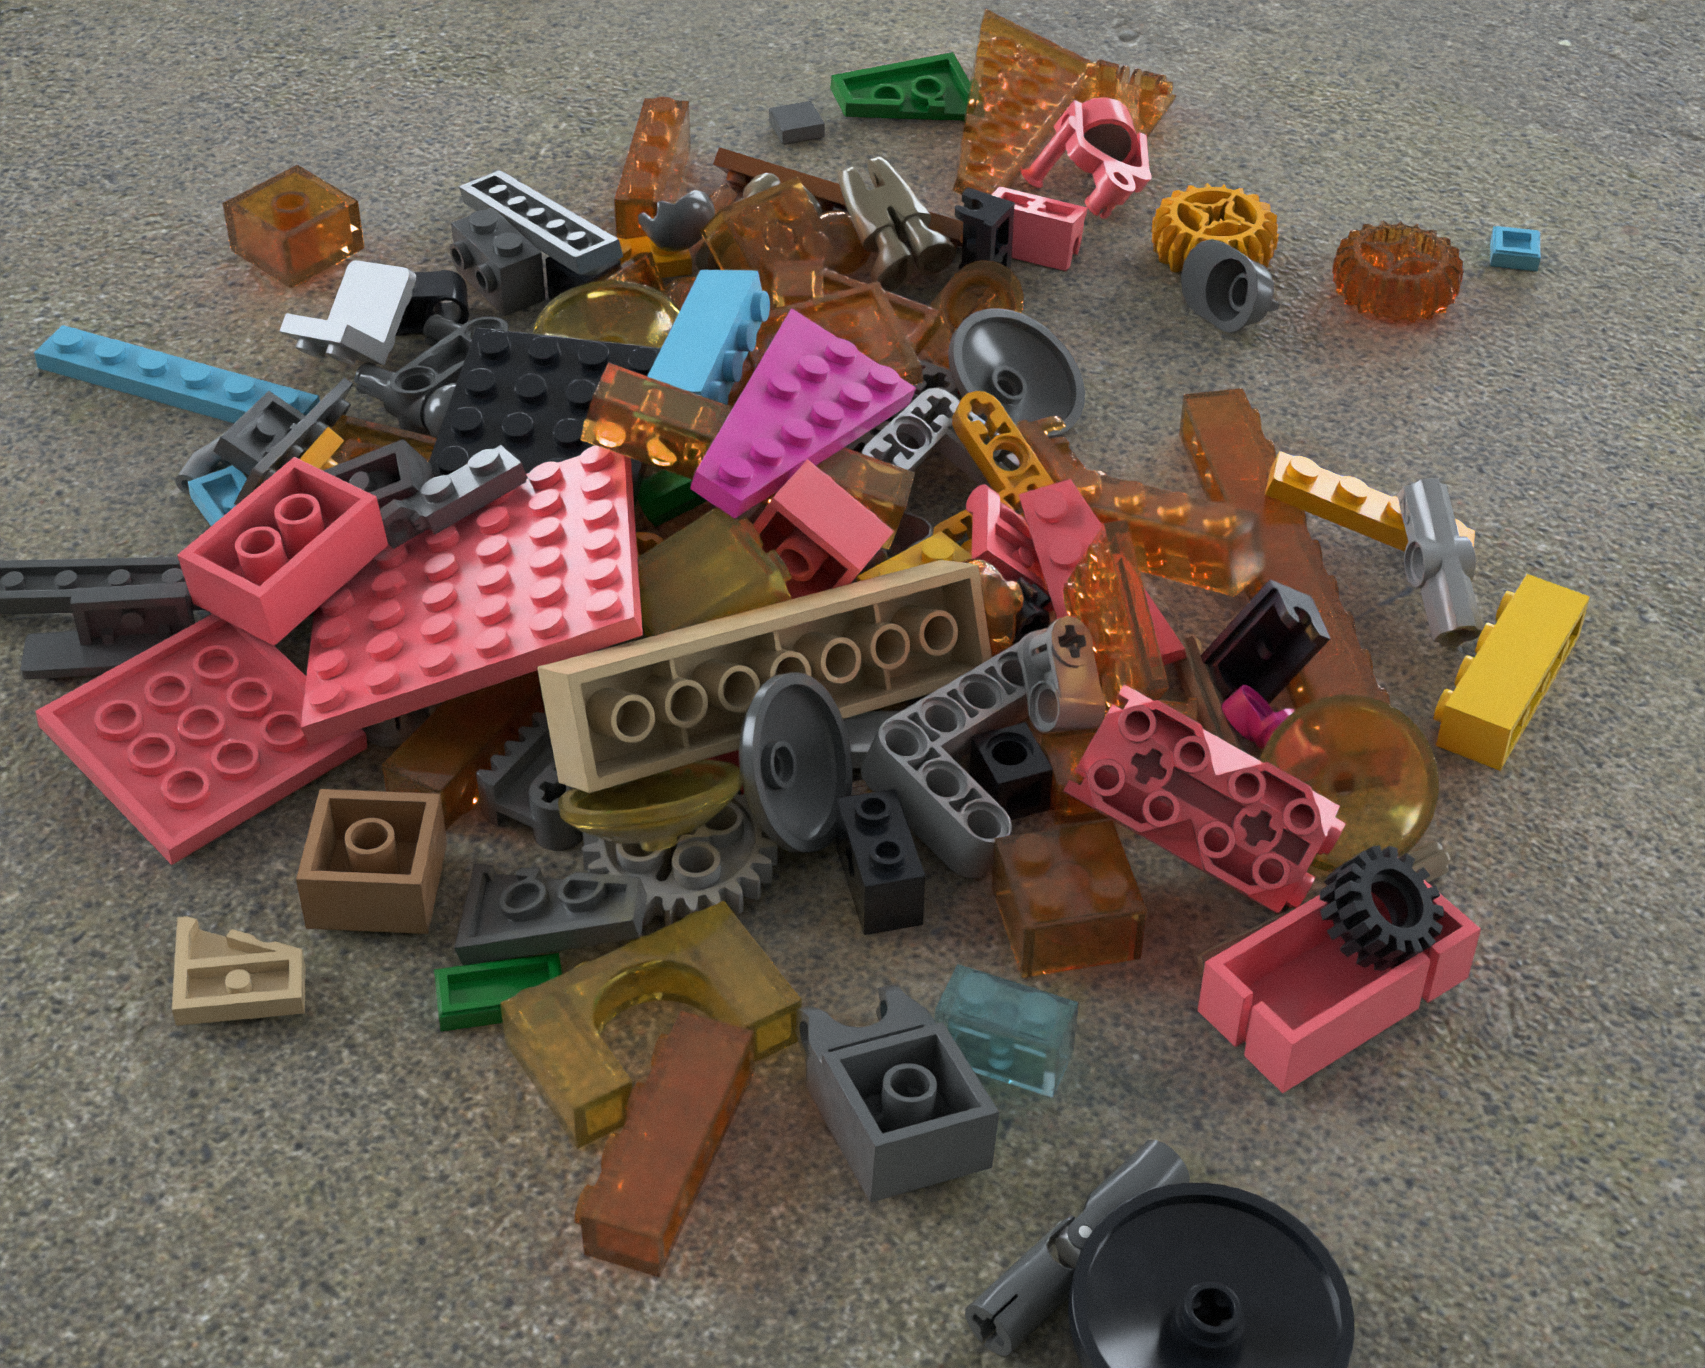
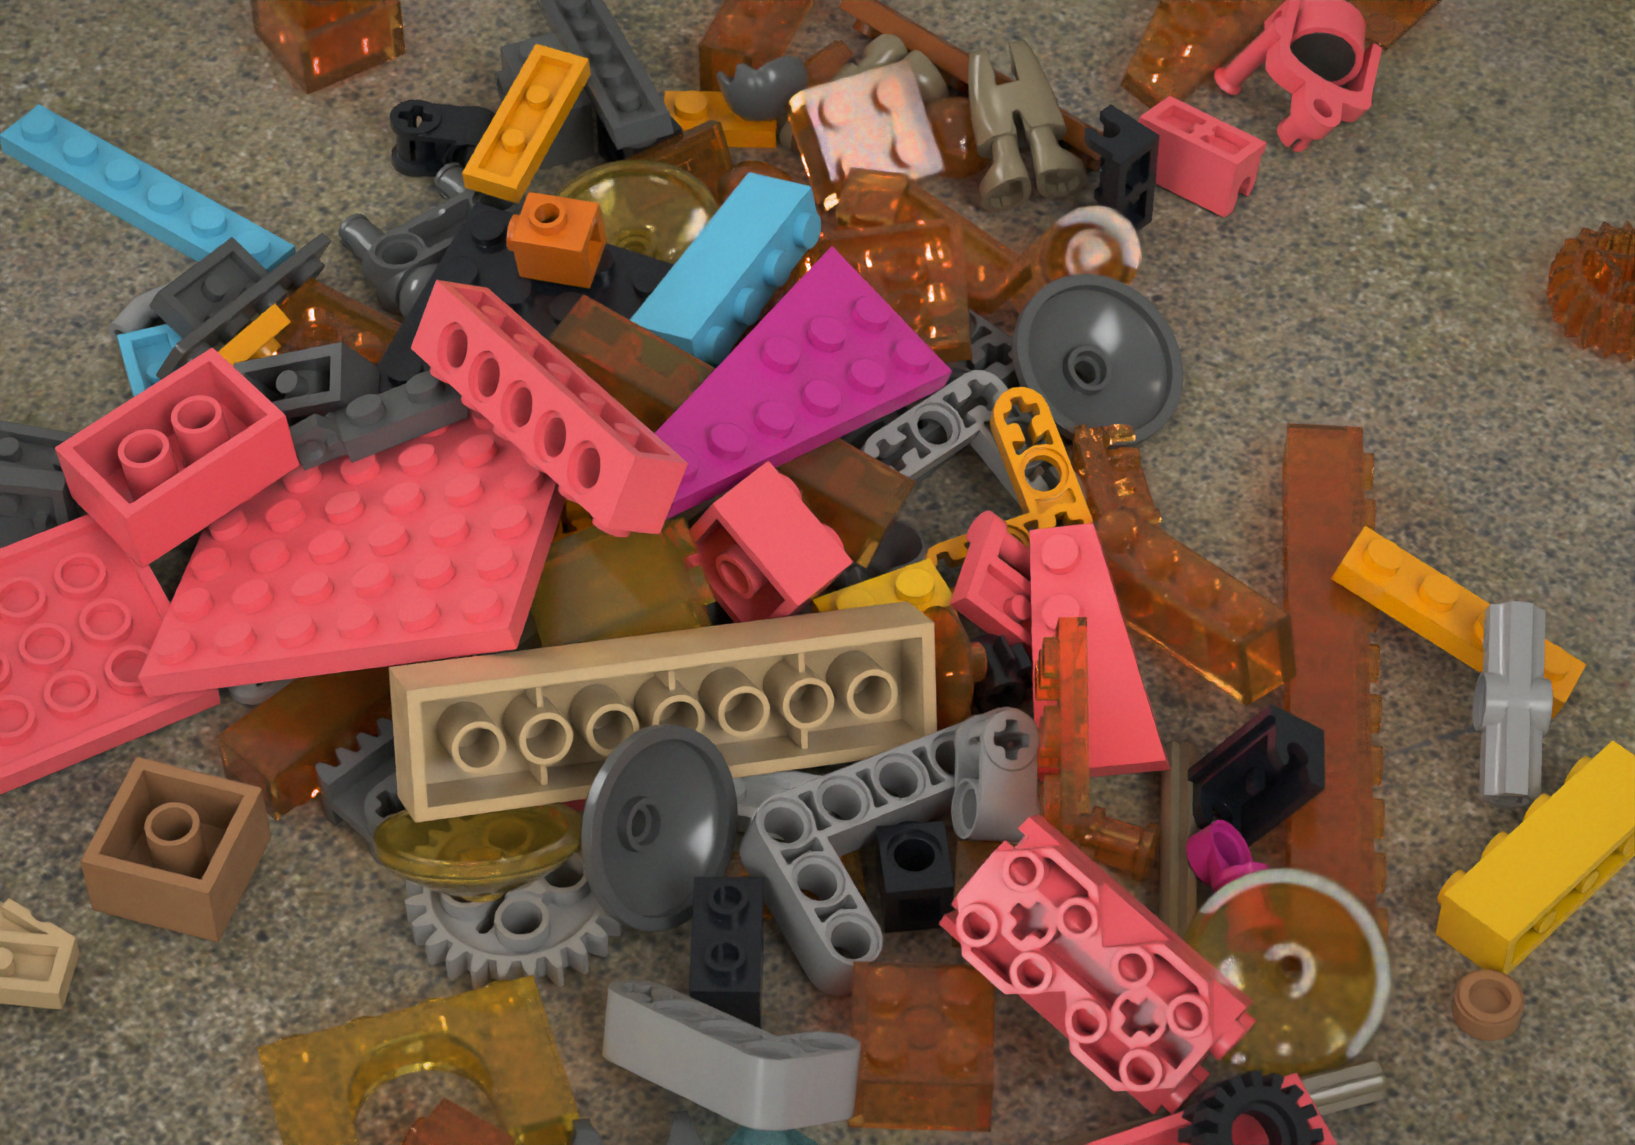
camera: 15 degrees right, 5 degrees up
bracket [279,260,416,365] -> none
green tile [434,953,567,1032] -> none
dark grey wing [454,864,647,965] -> none
light orange gear [1151,183,1279,272] -> none
dark grey piece [1181,239,1280,333] -> none
none -> coral brick [411,280,688,537]
none -> light orange plate [462,44,591,204]
none -> orange brick [506,192,607,289]
none -> light grey beam [602,980,861,1131]
none -> medium nougat tile [1452,969,1525,1041]

